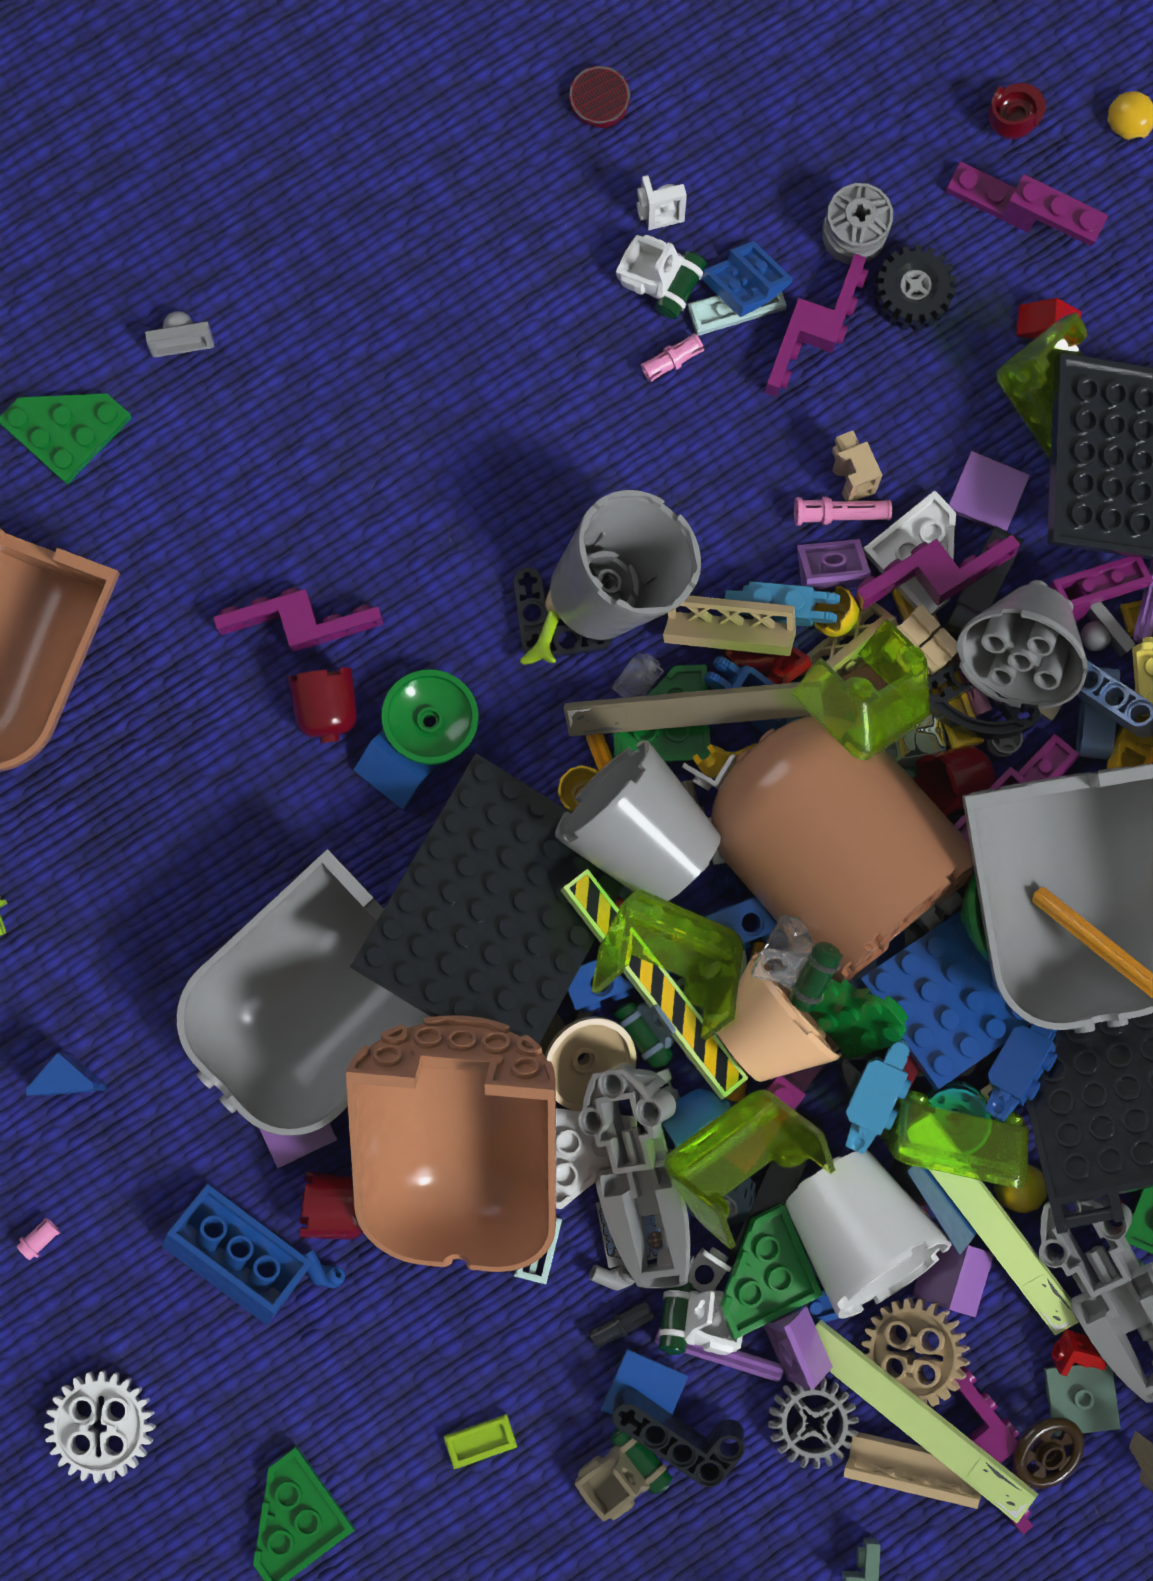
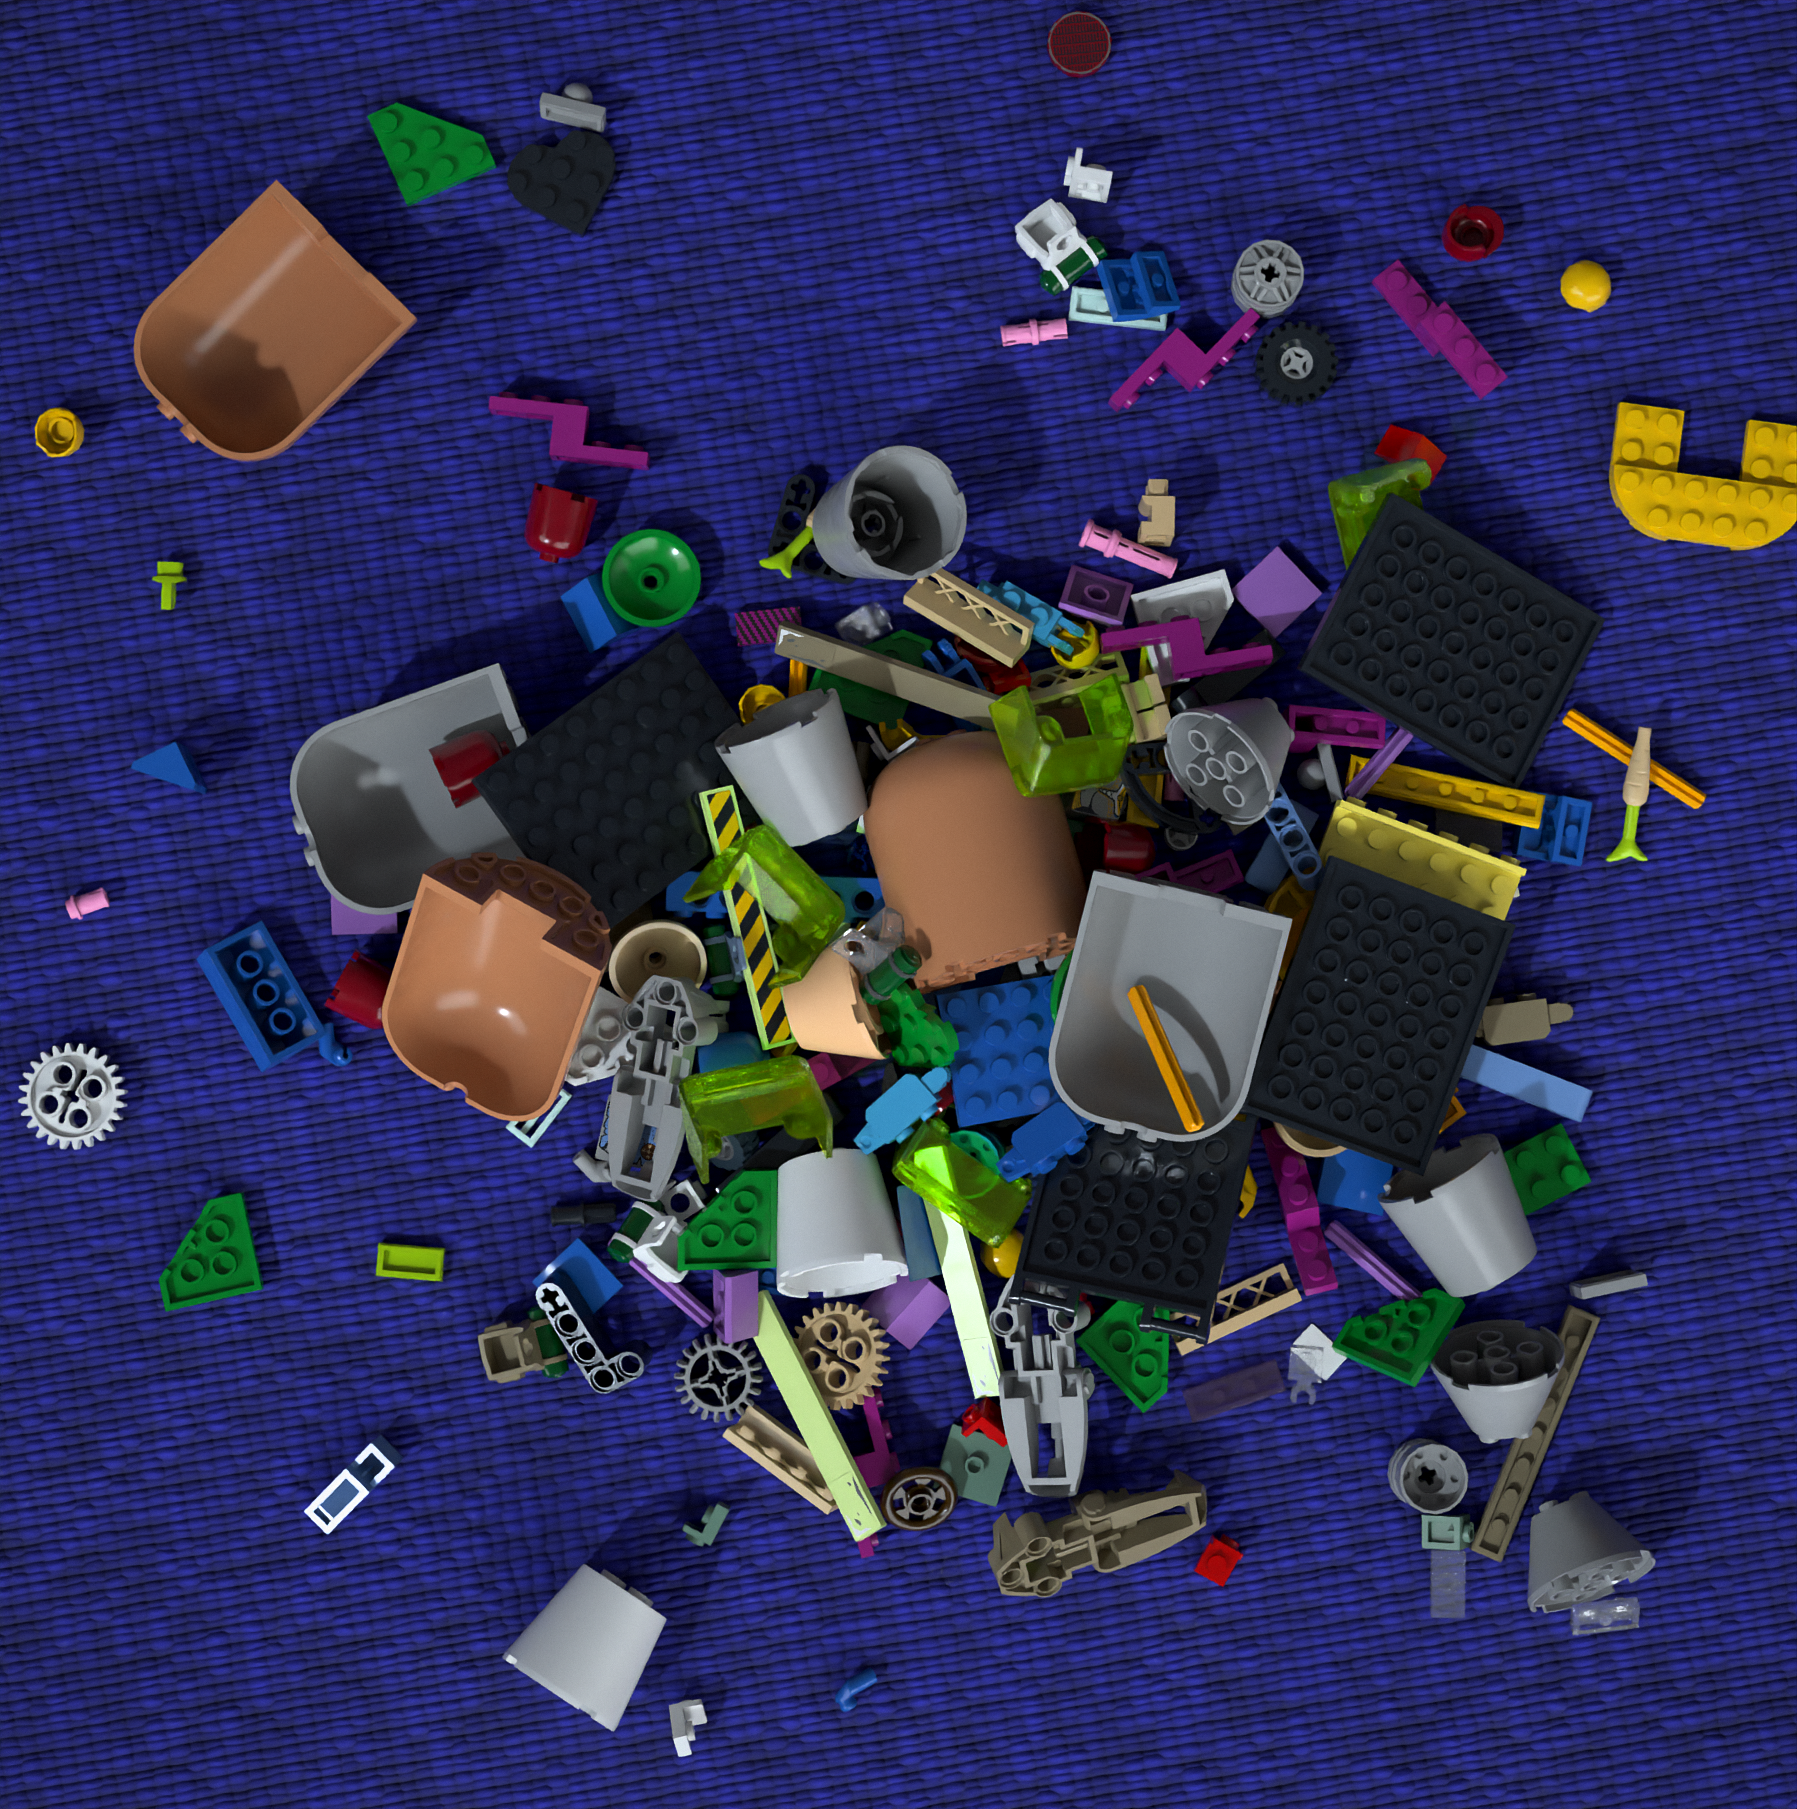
camera: 25 degrees right, 5 degrees up
none -> dark red cylinder [428,729,510,809]
none -> black plate [507,130,617,238]
none -> tile [735,606,802,647]

